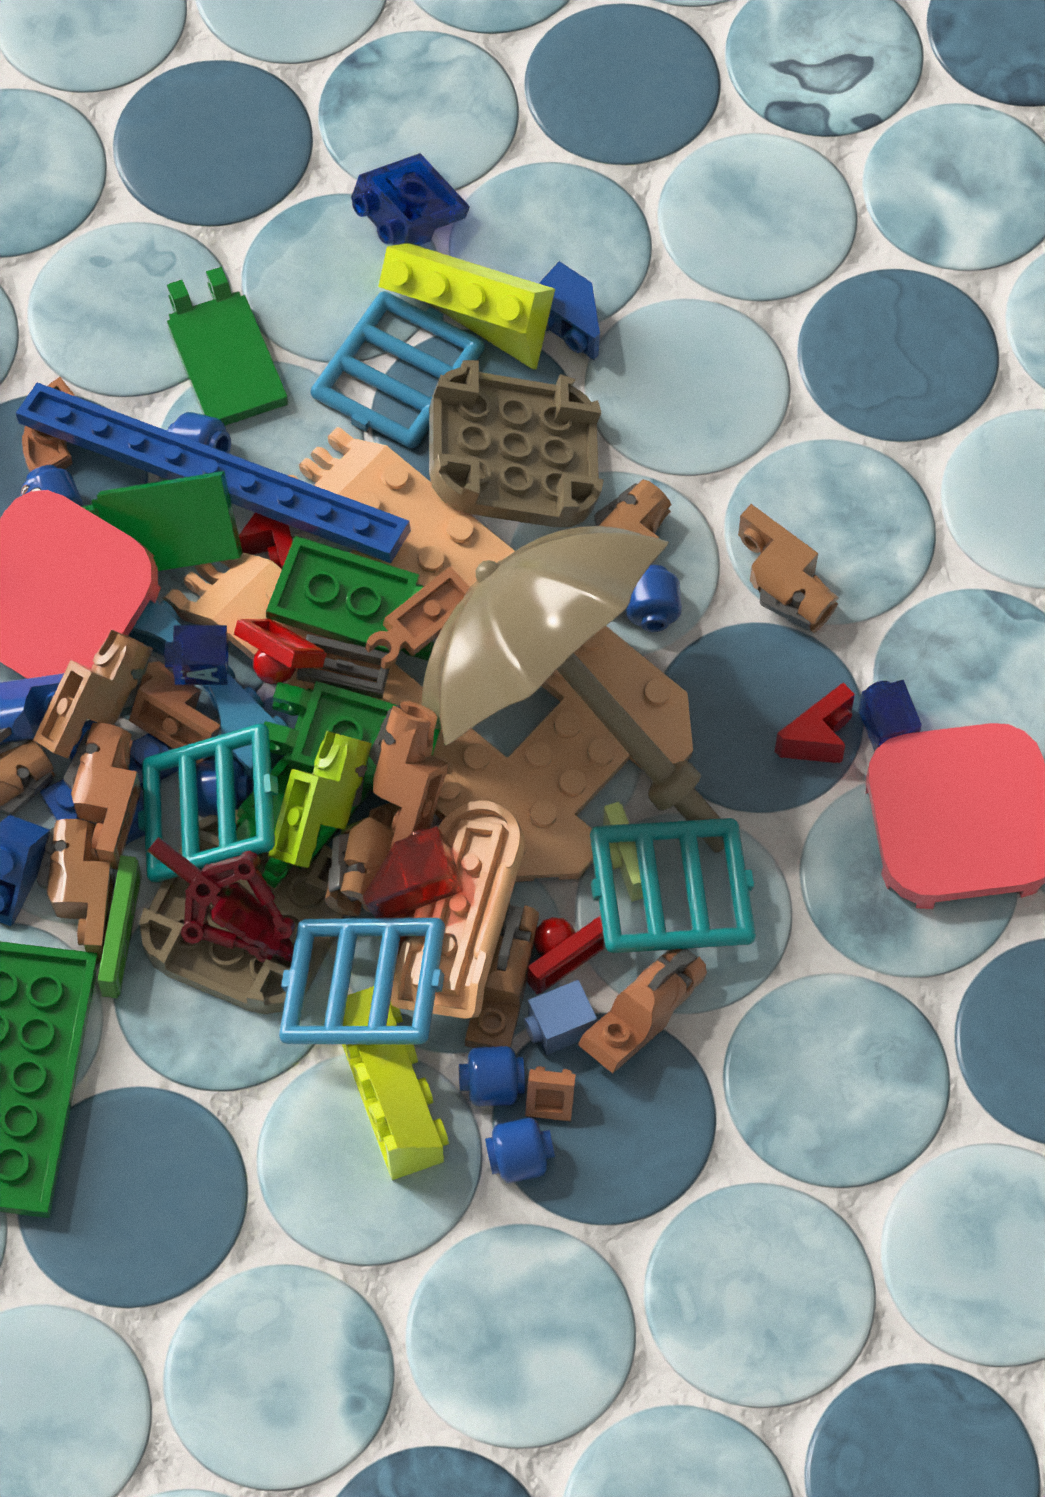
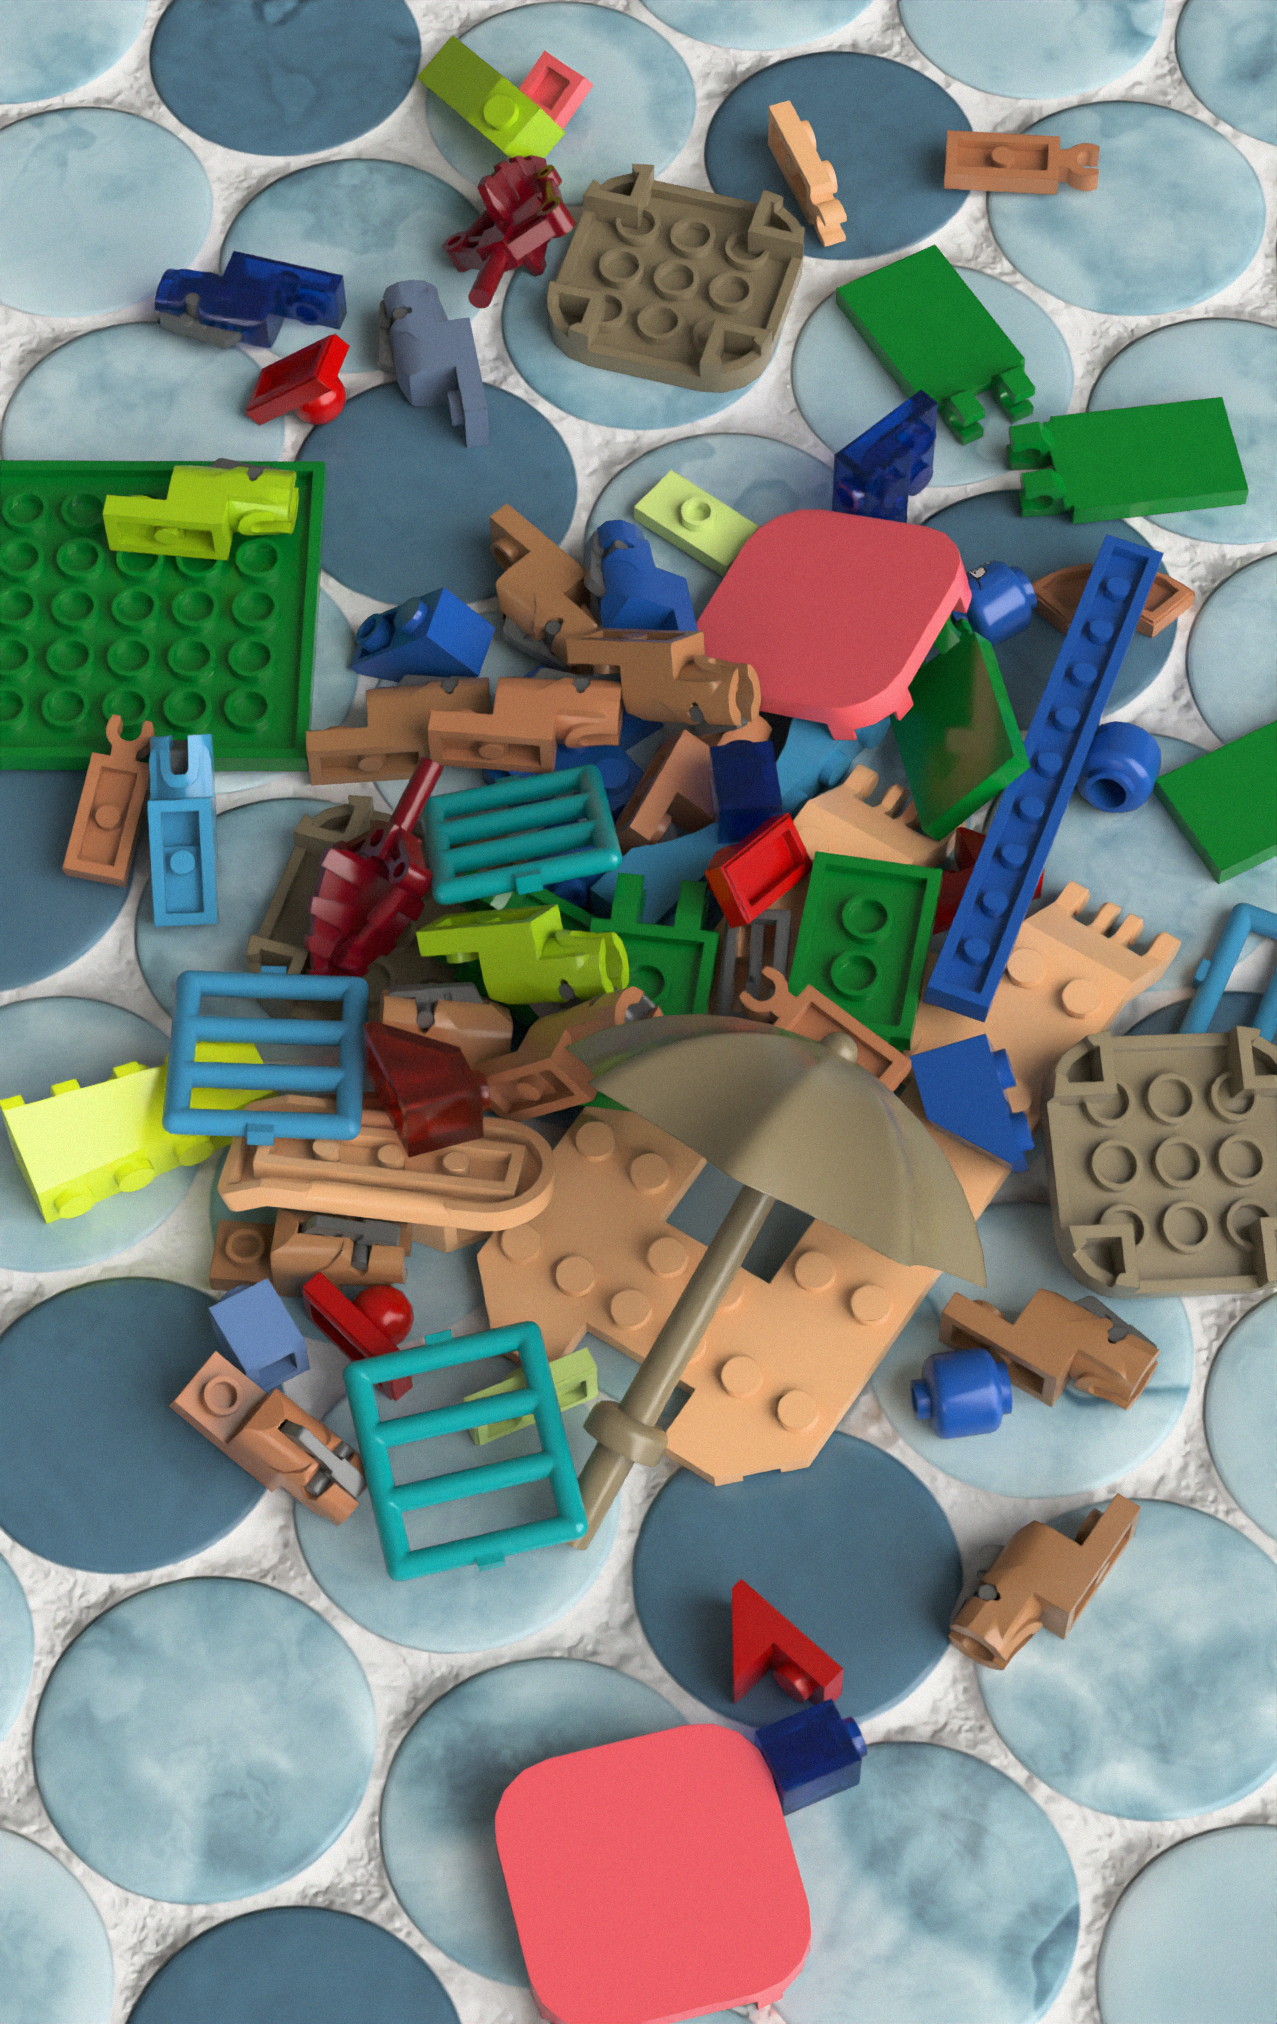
camera: 85 degrees right, 5 degrees down
bright green tile [97,855,142,999] -> none
blue head [458,1046,525,1107] -> none
blue head [485,1118,555,1183] -> none
nougat tile [525,1066,576,1121] -> none
none -> nougat plate [62,714,156,888]
none -> dark azure plate [147,734,219,927]
none -> blue slope [909,1033,1035,1174]

